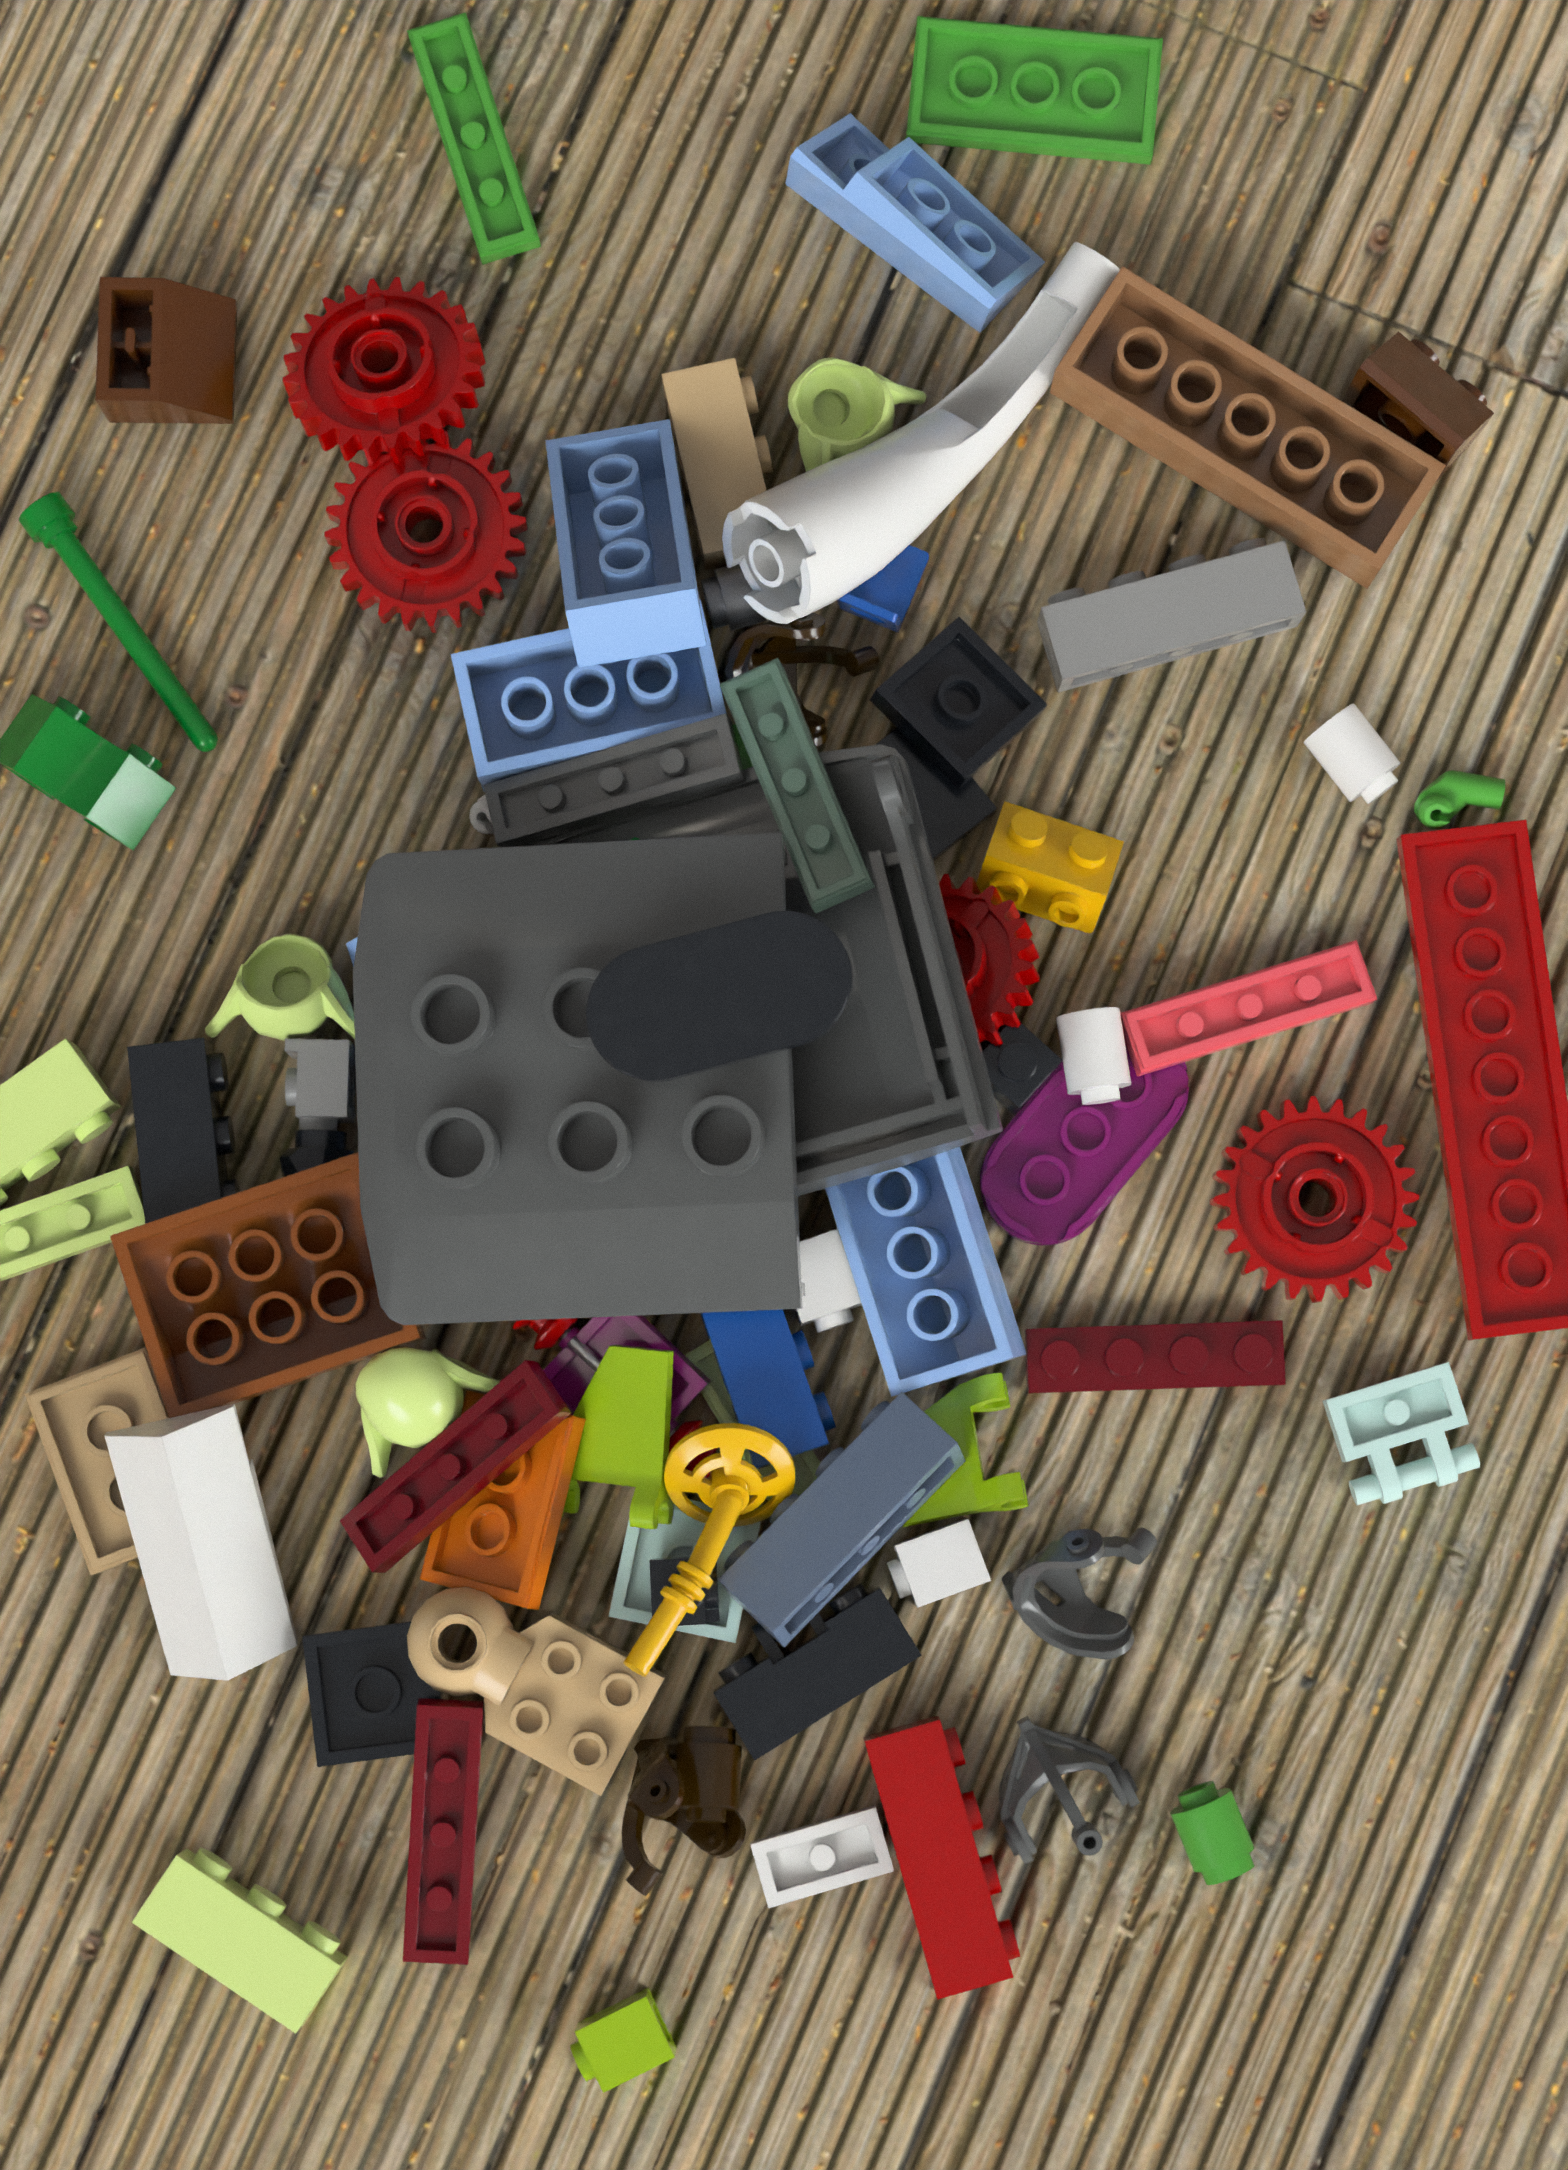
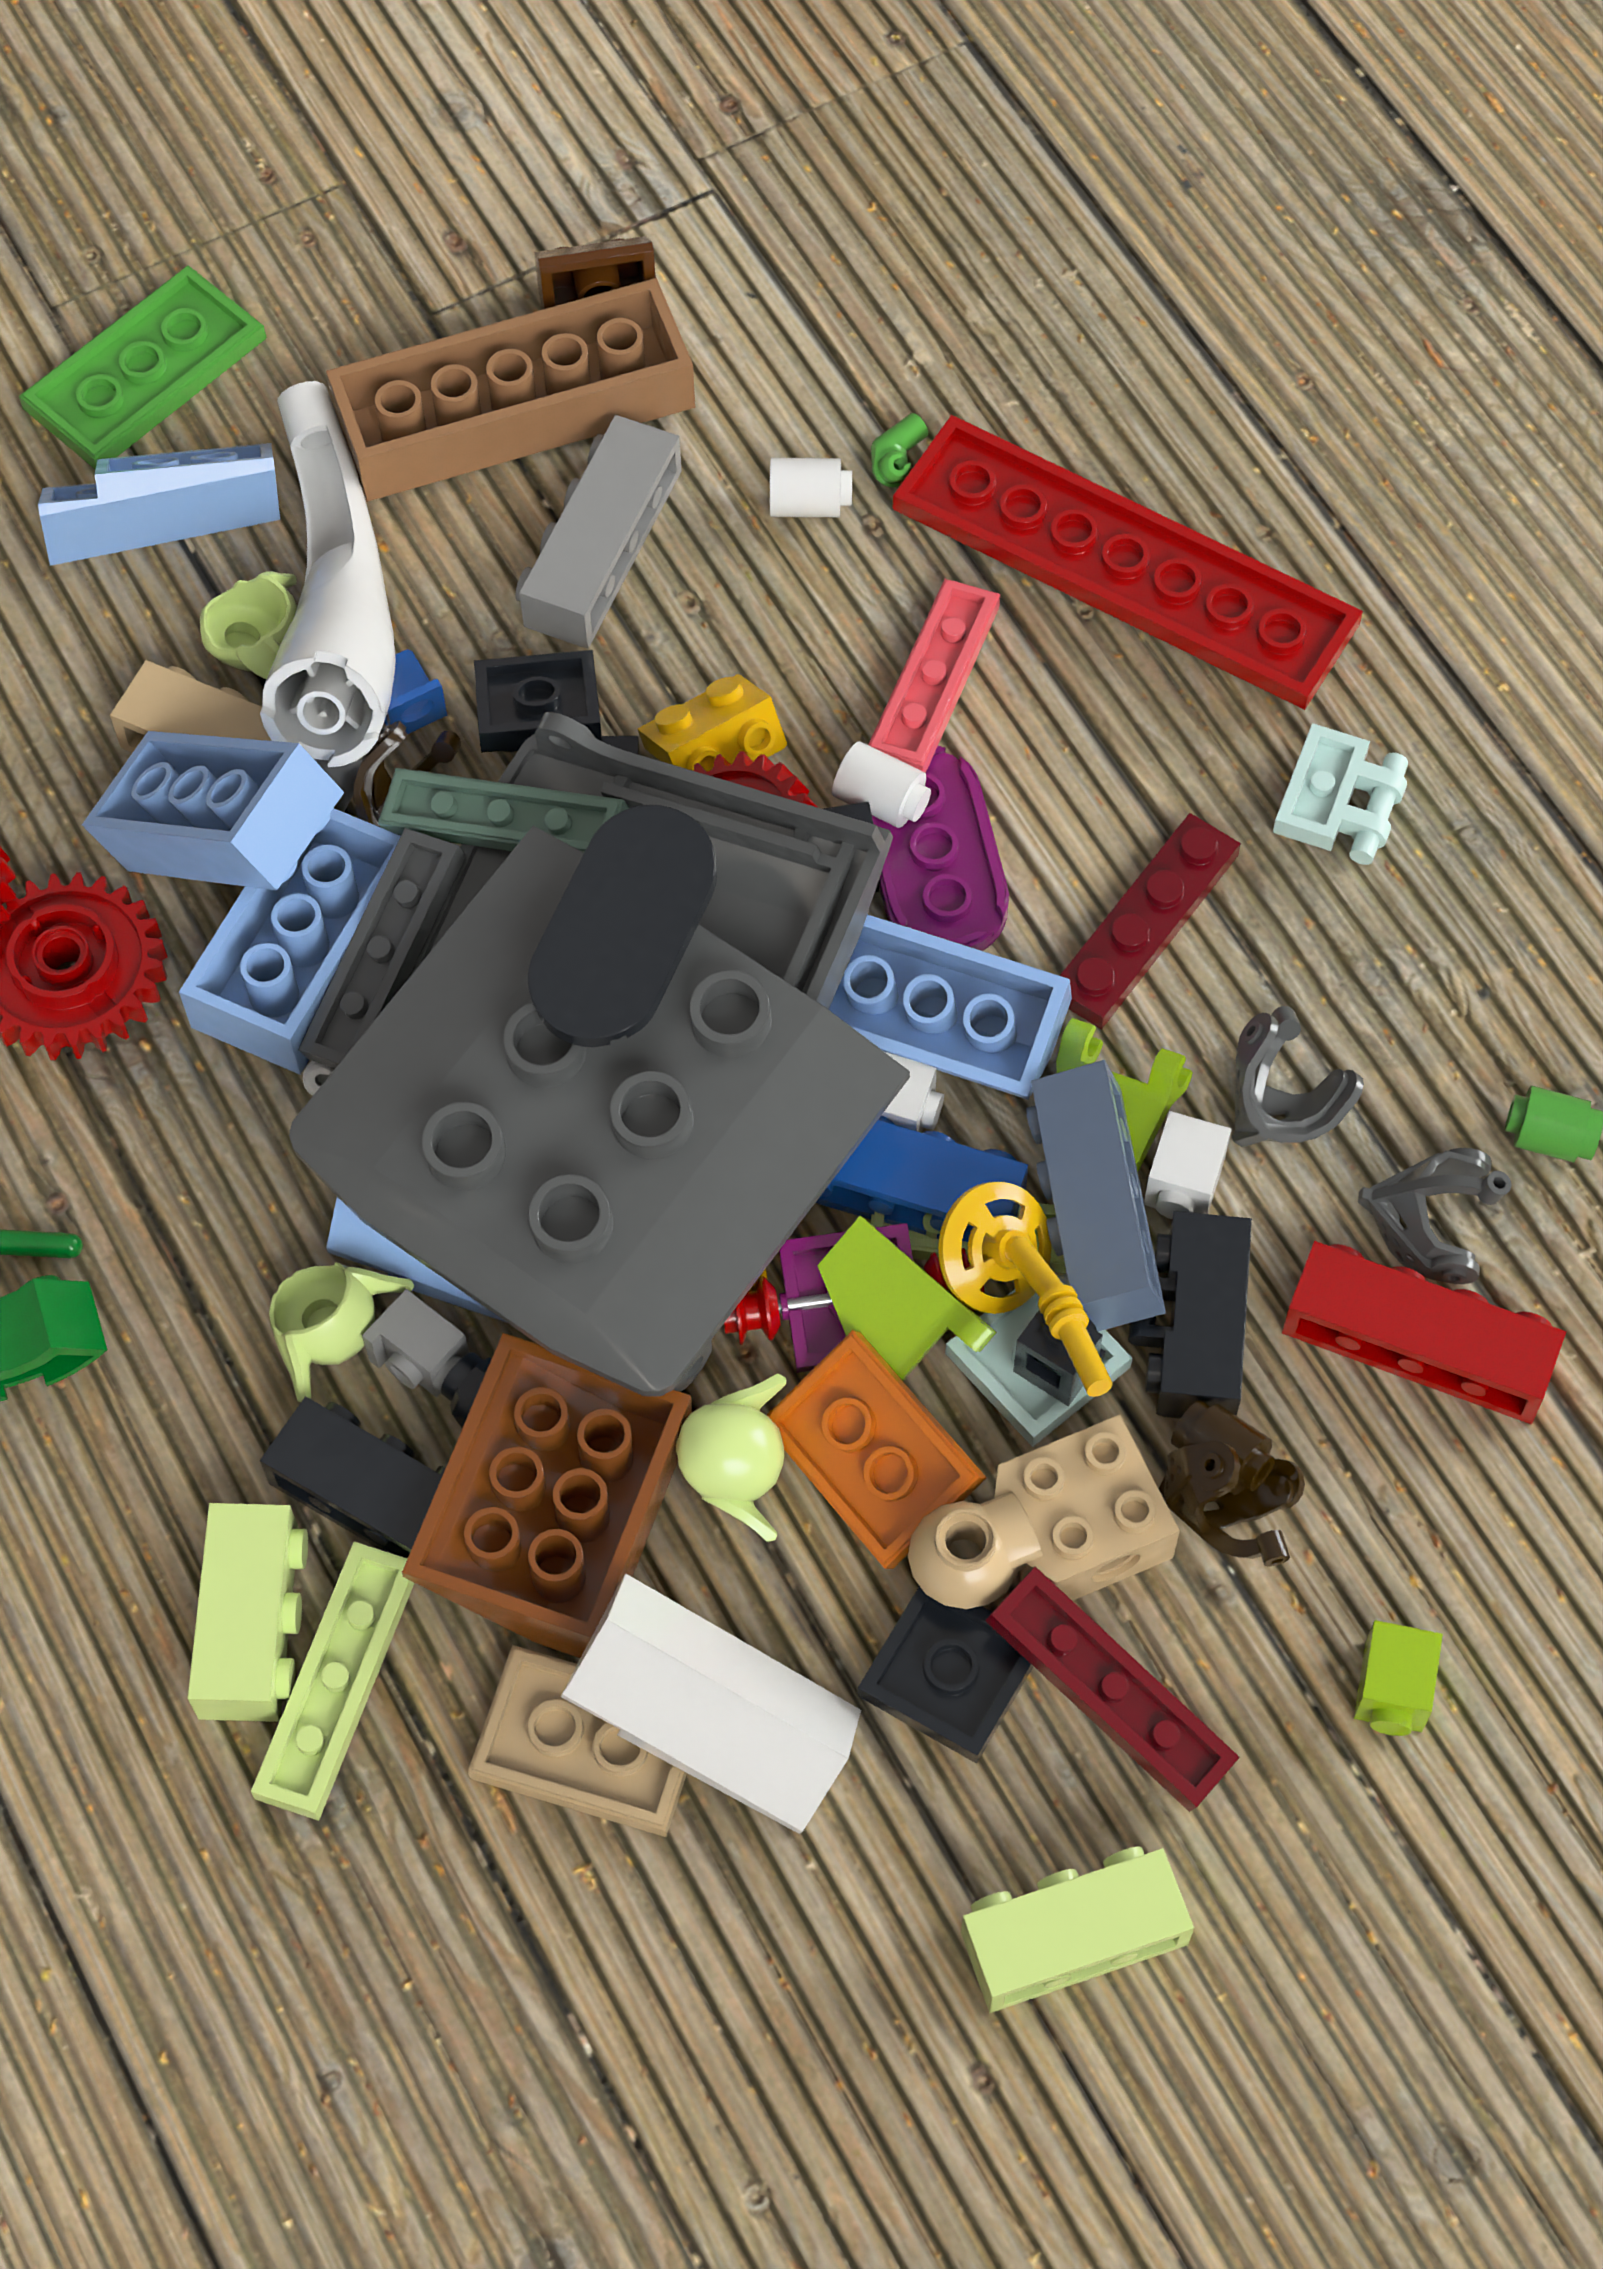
camera: 50 degrees left, 20 degrees down
dark red plate [339,1360,571,1573] -> none
white plate [750,1805,894,1908] -> none
red gear [1210,1096,1419,1303] -> none

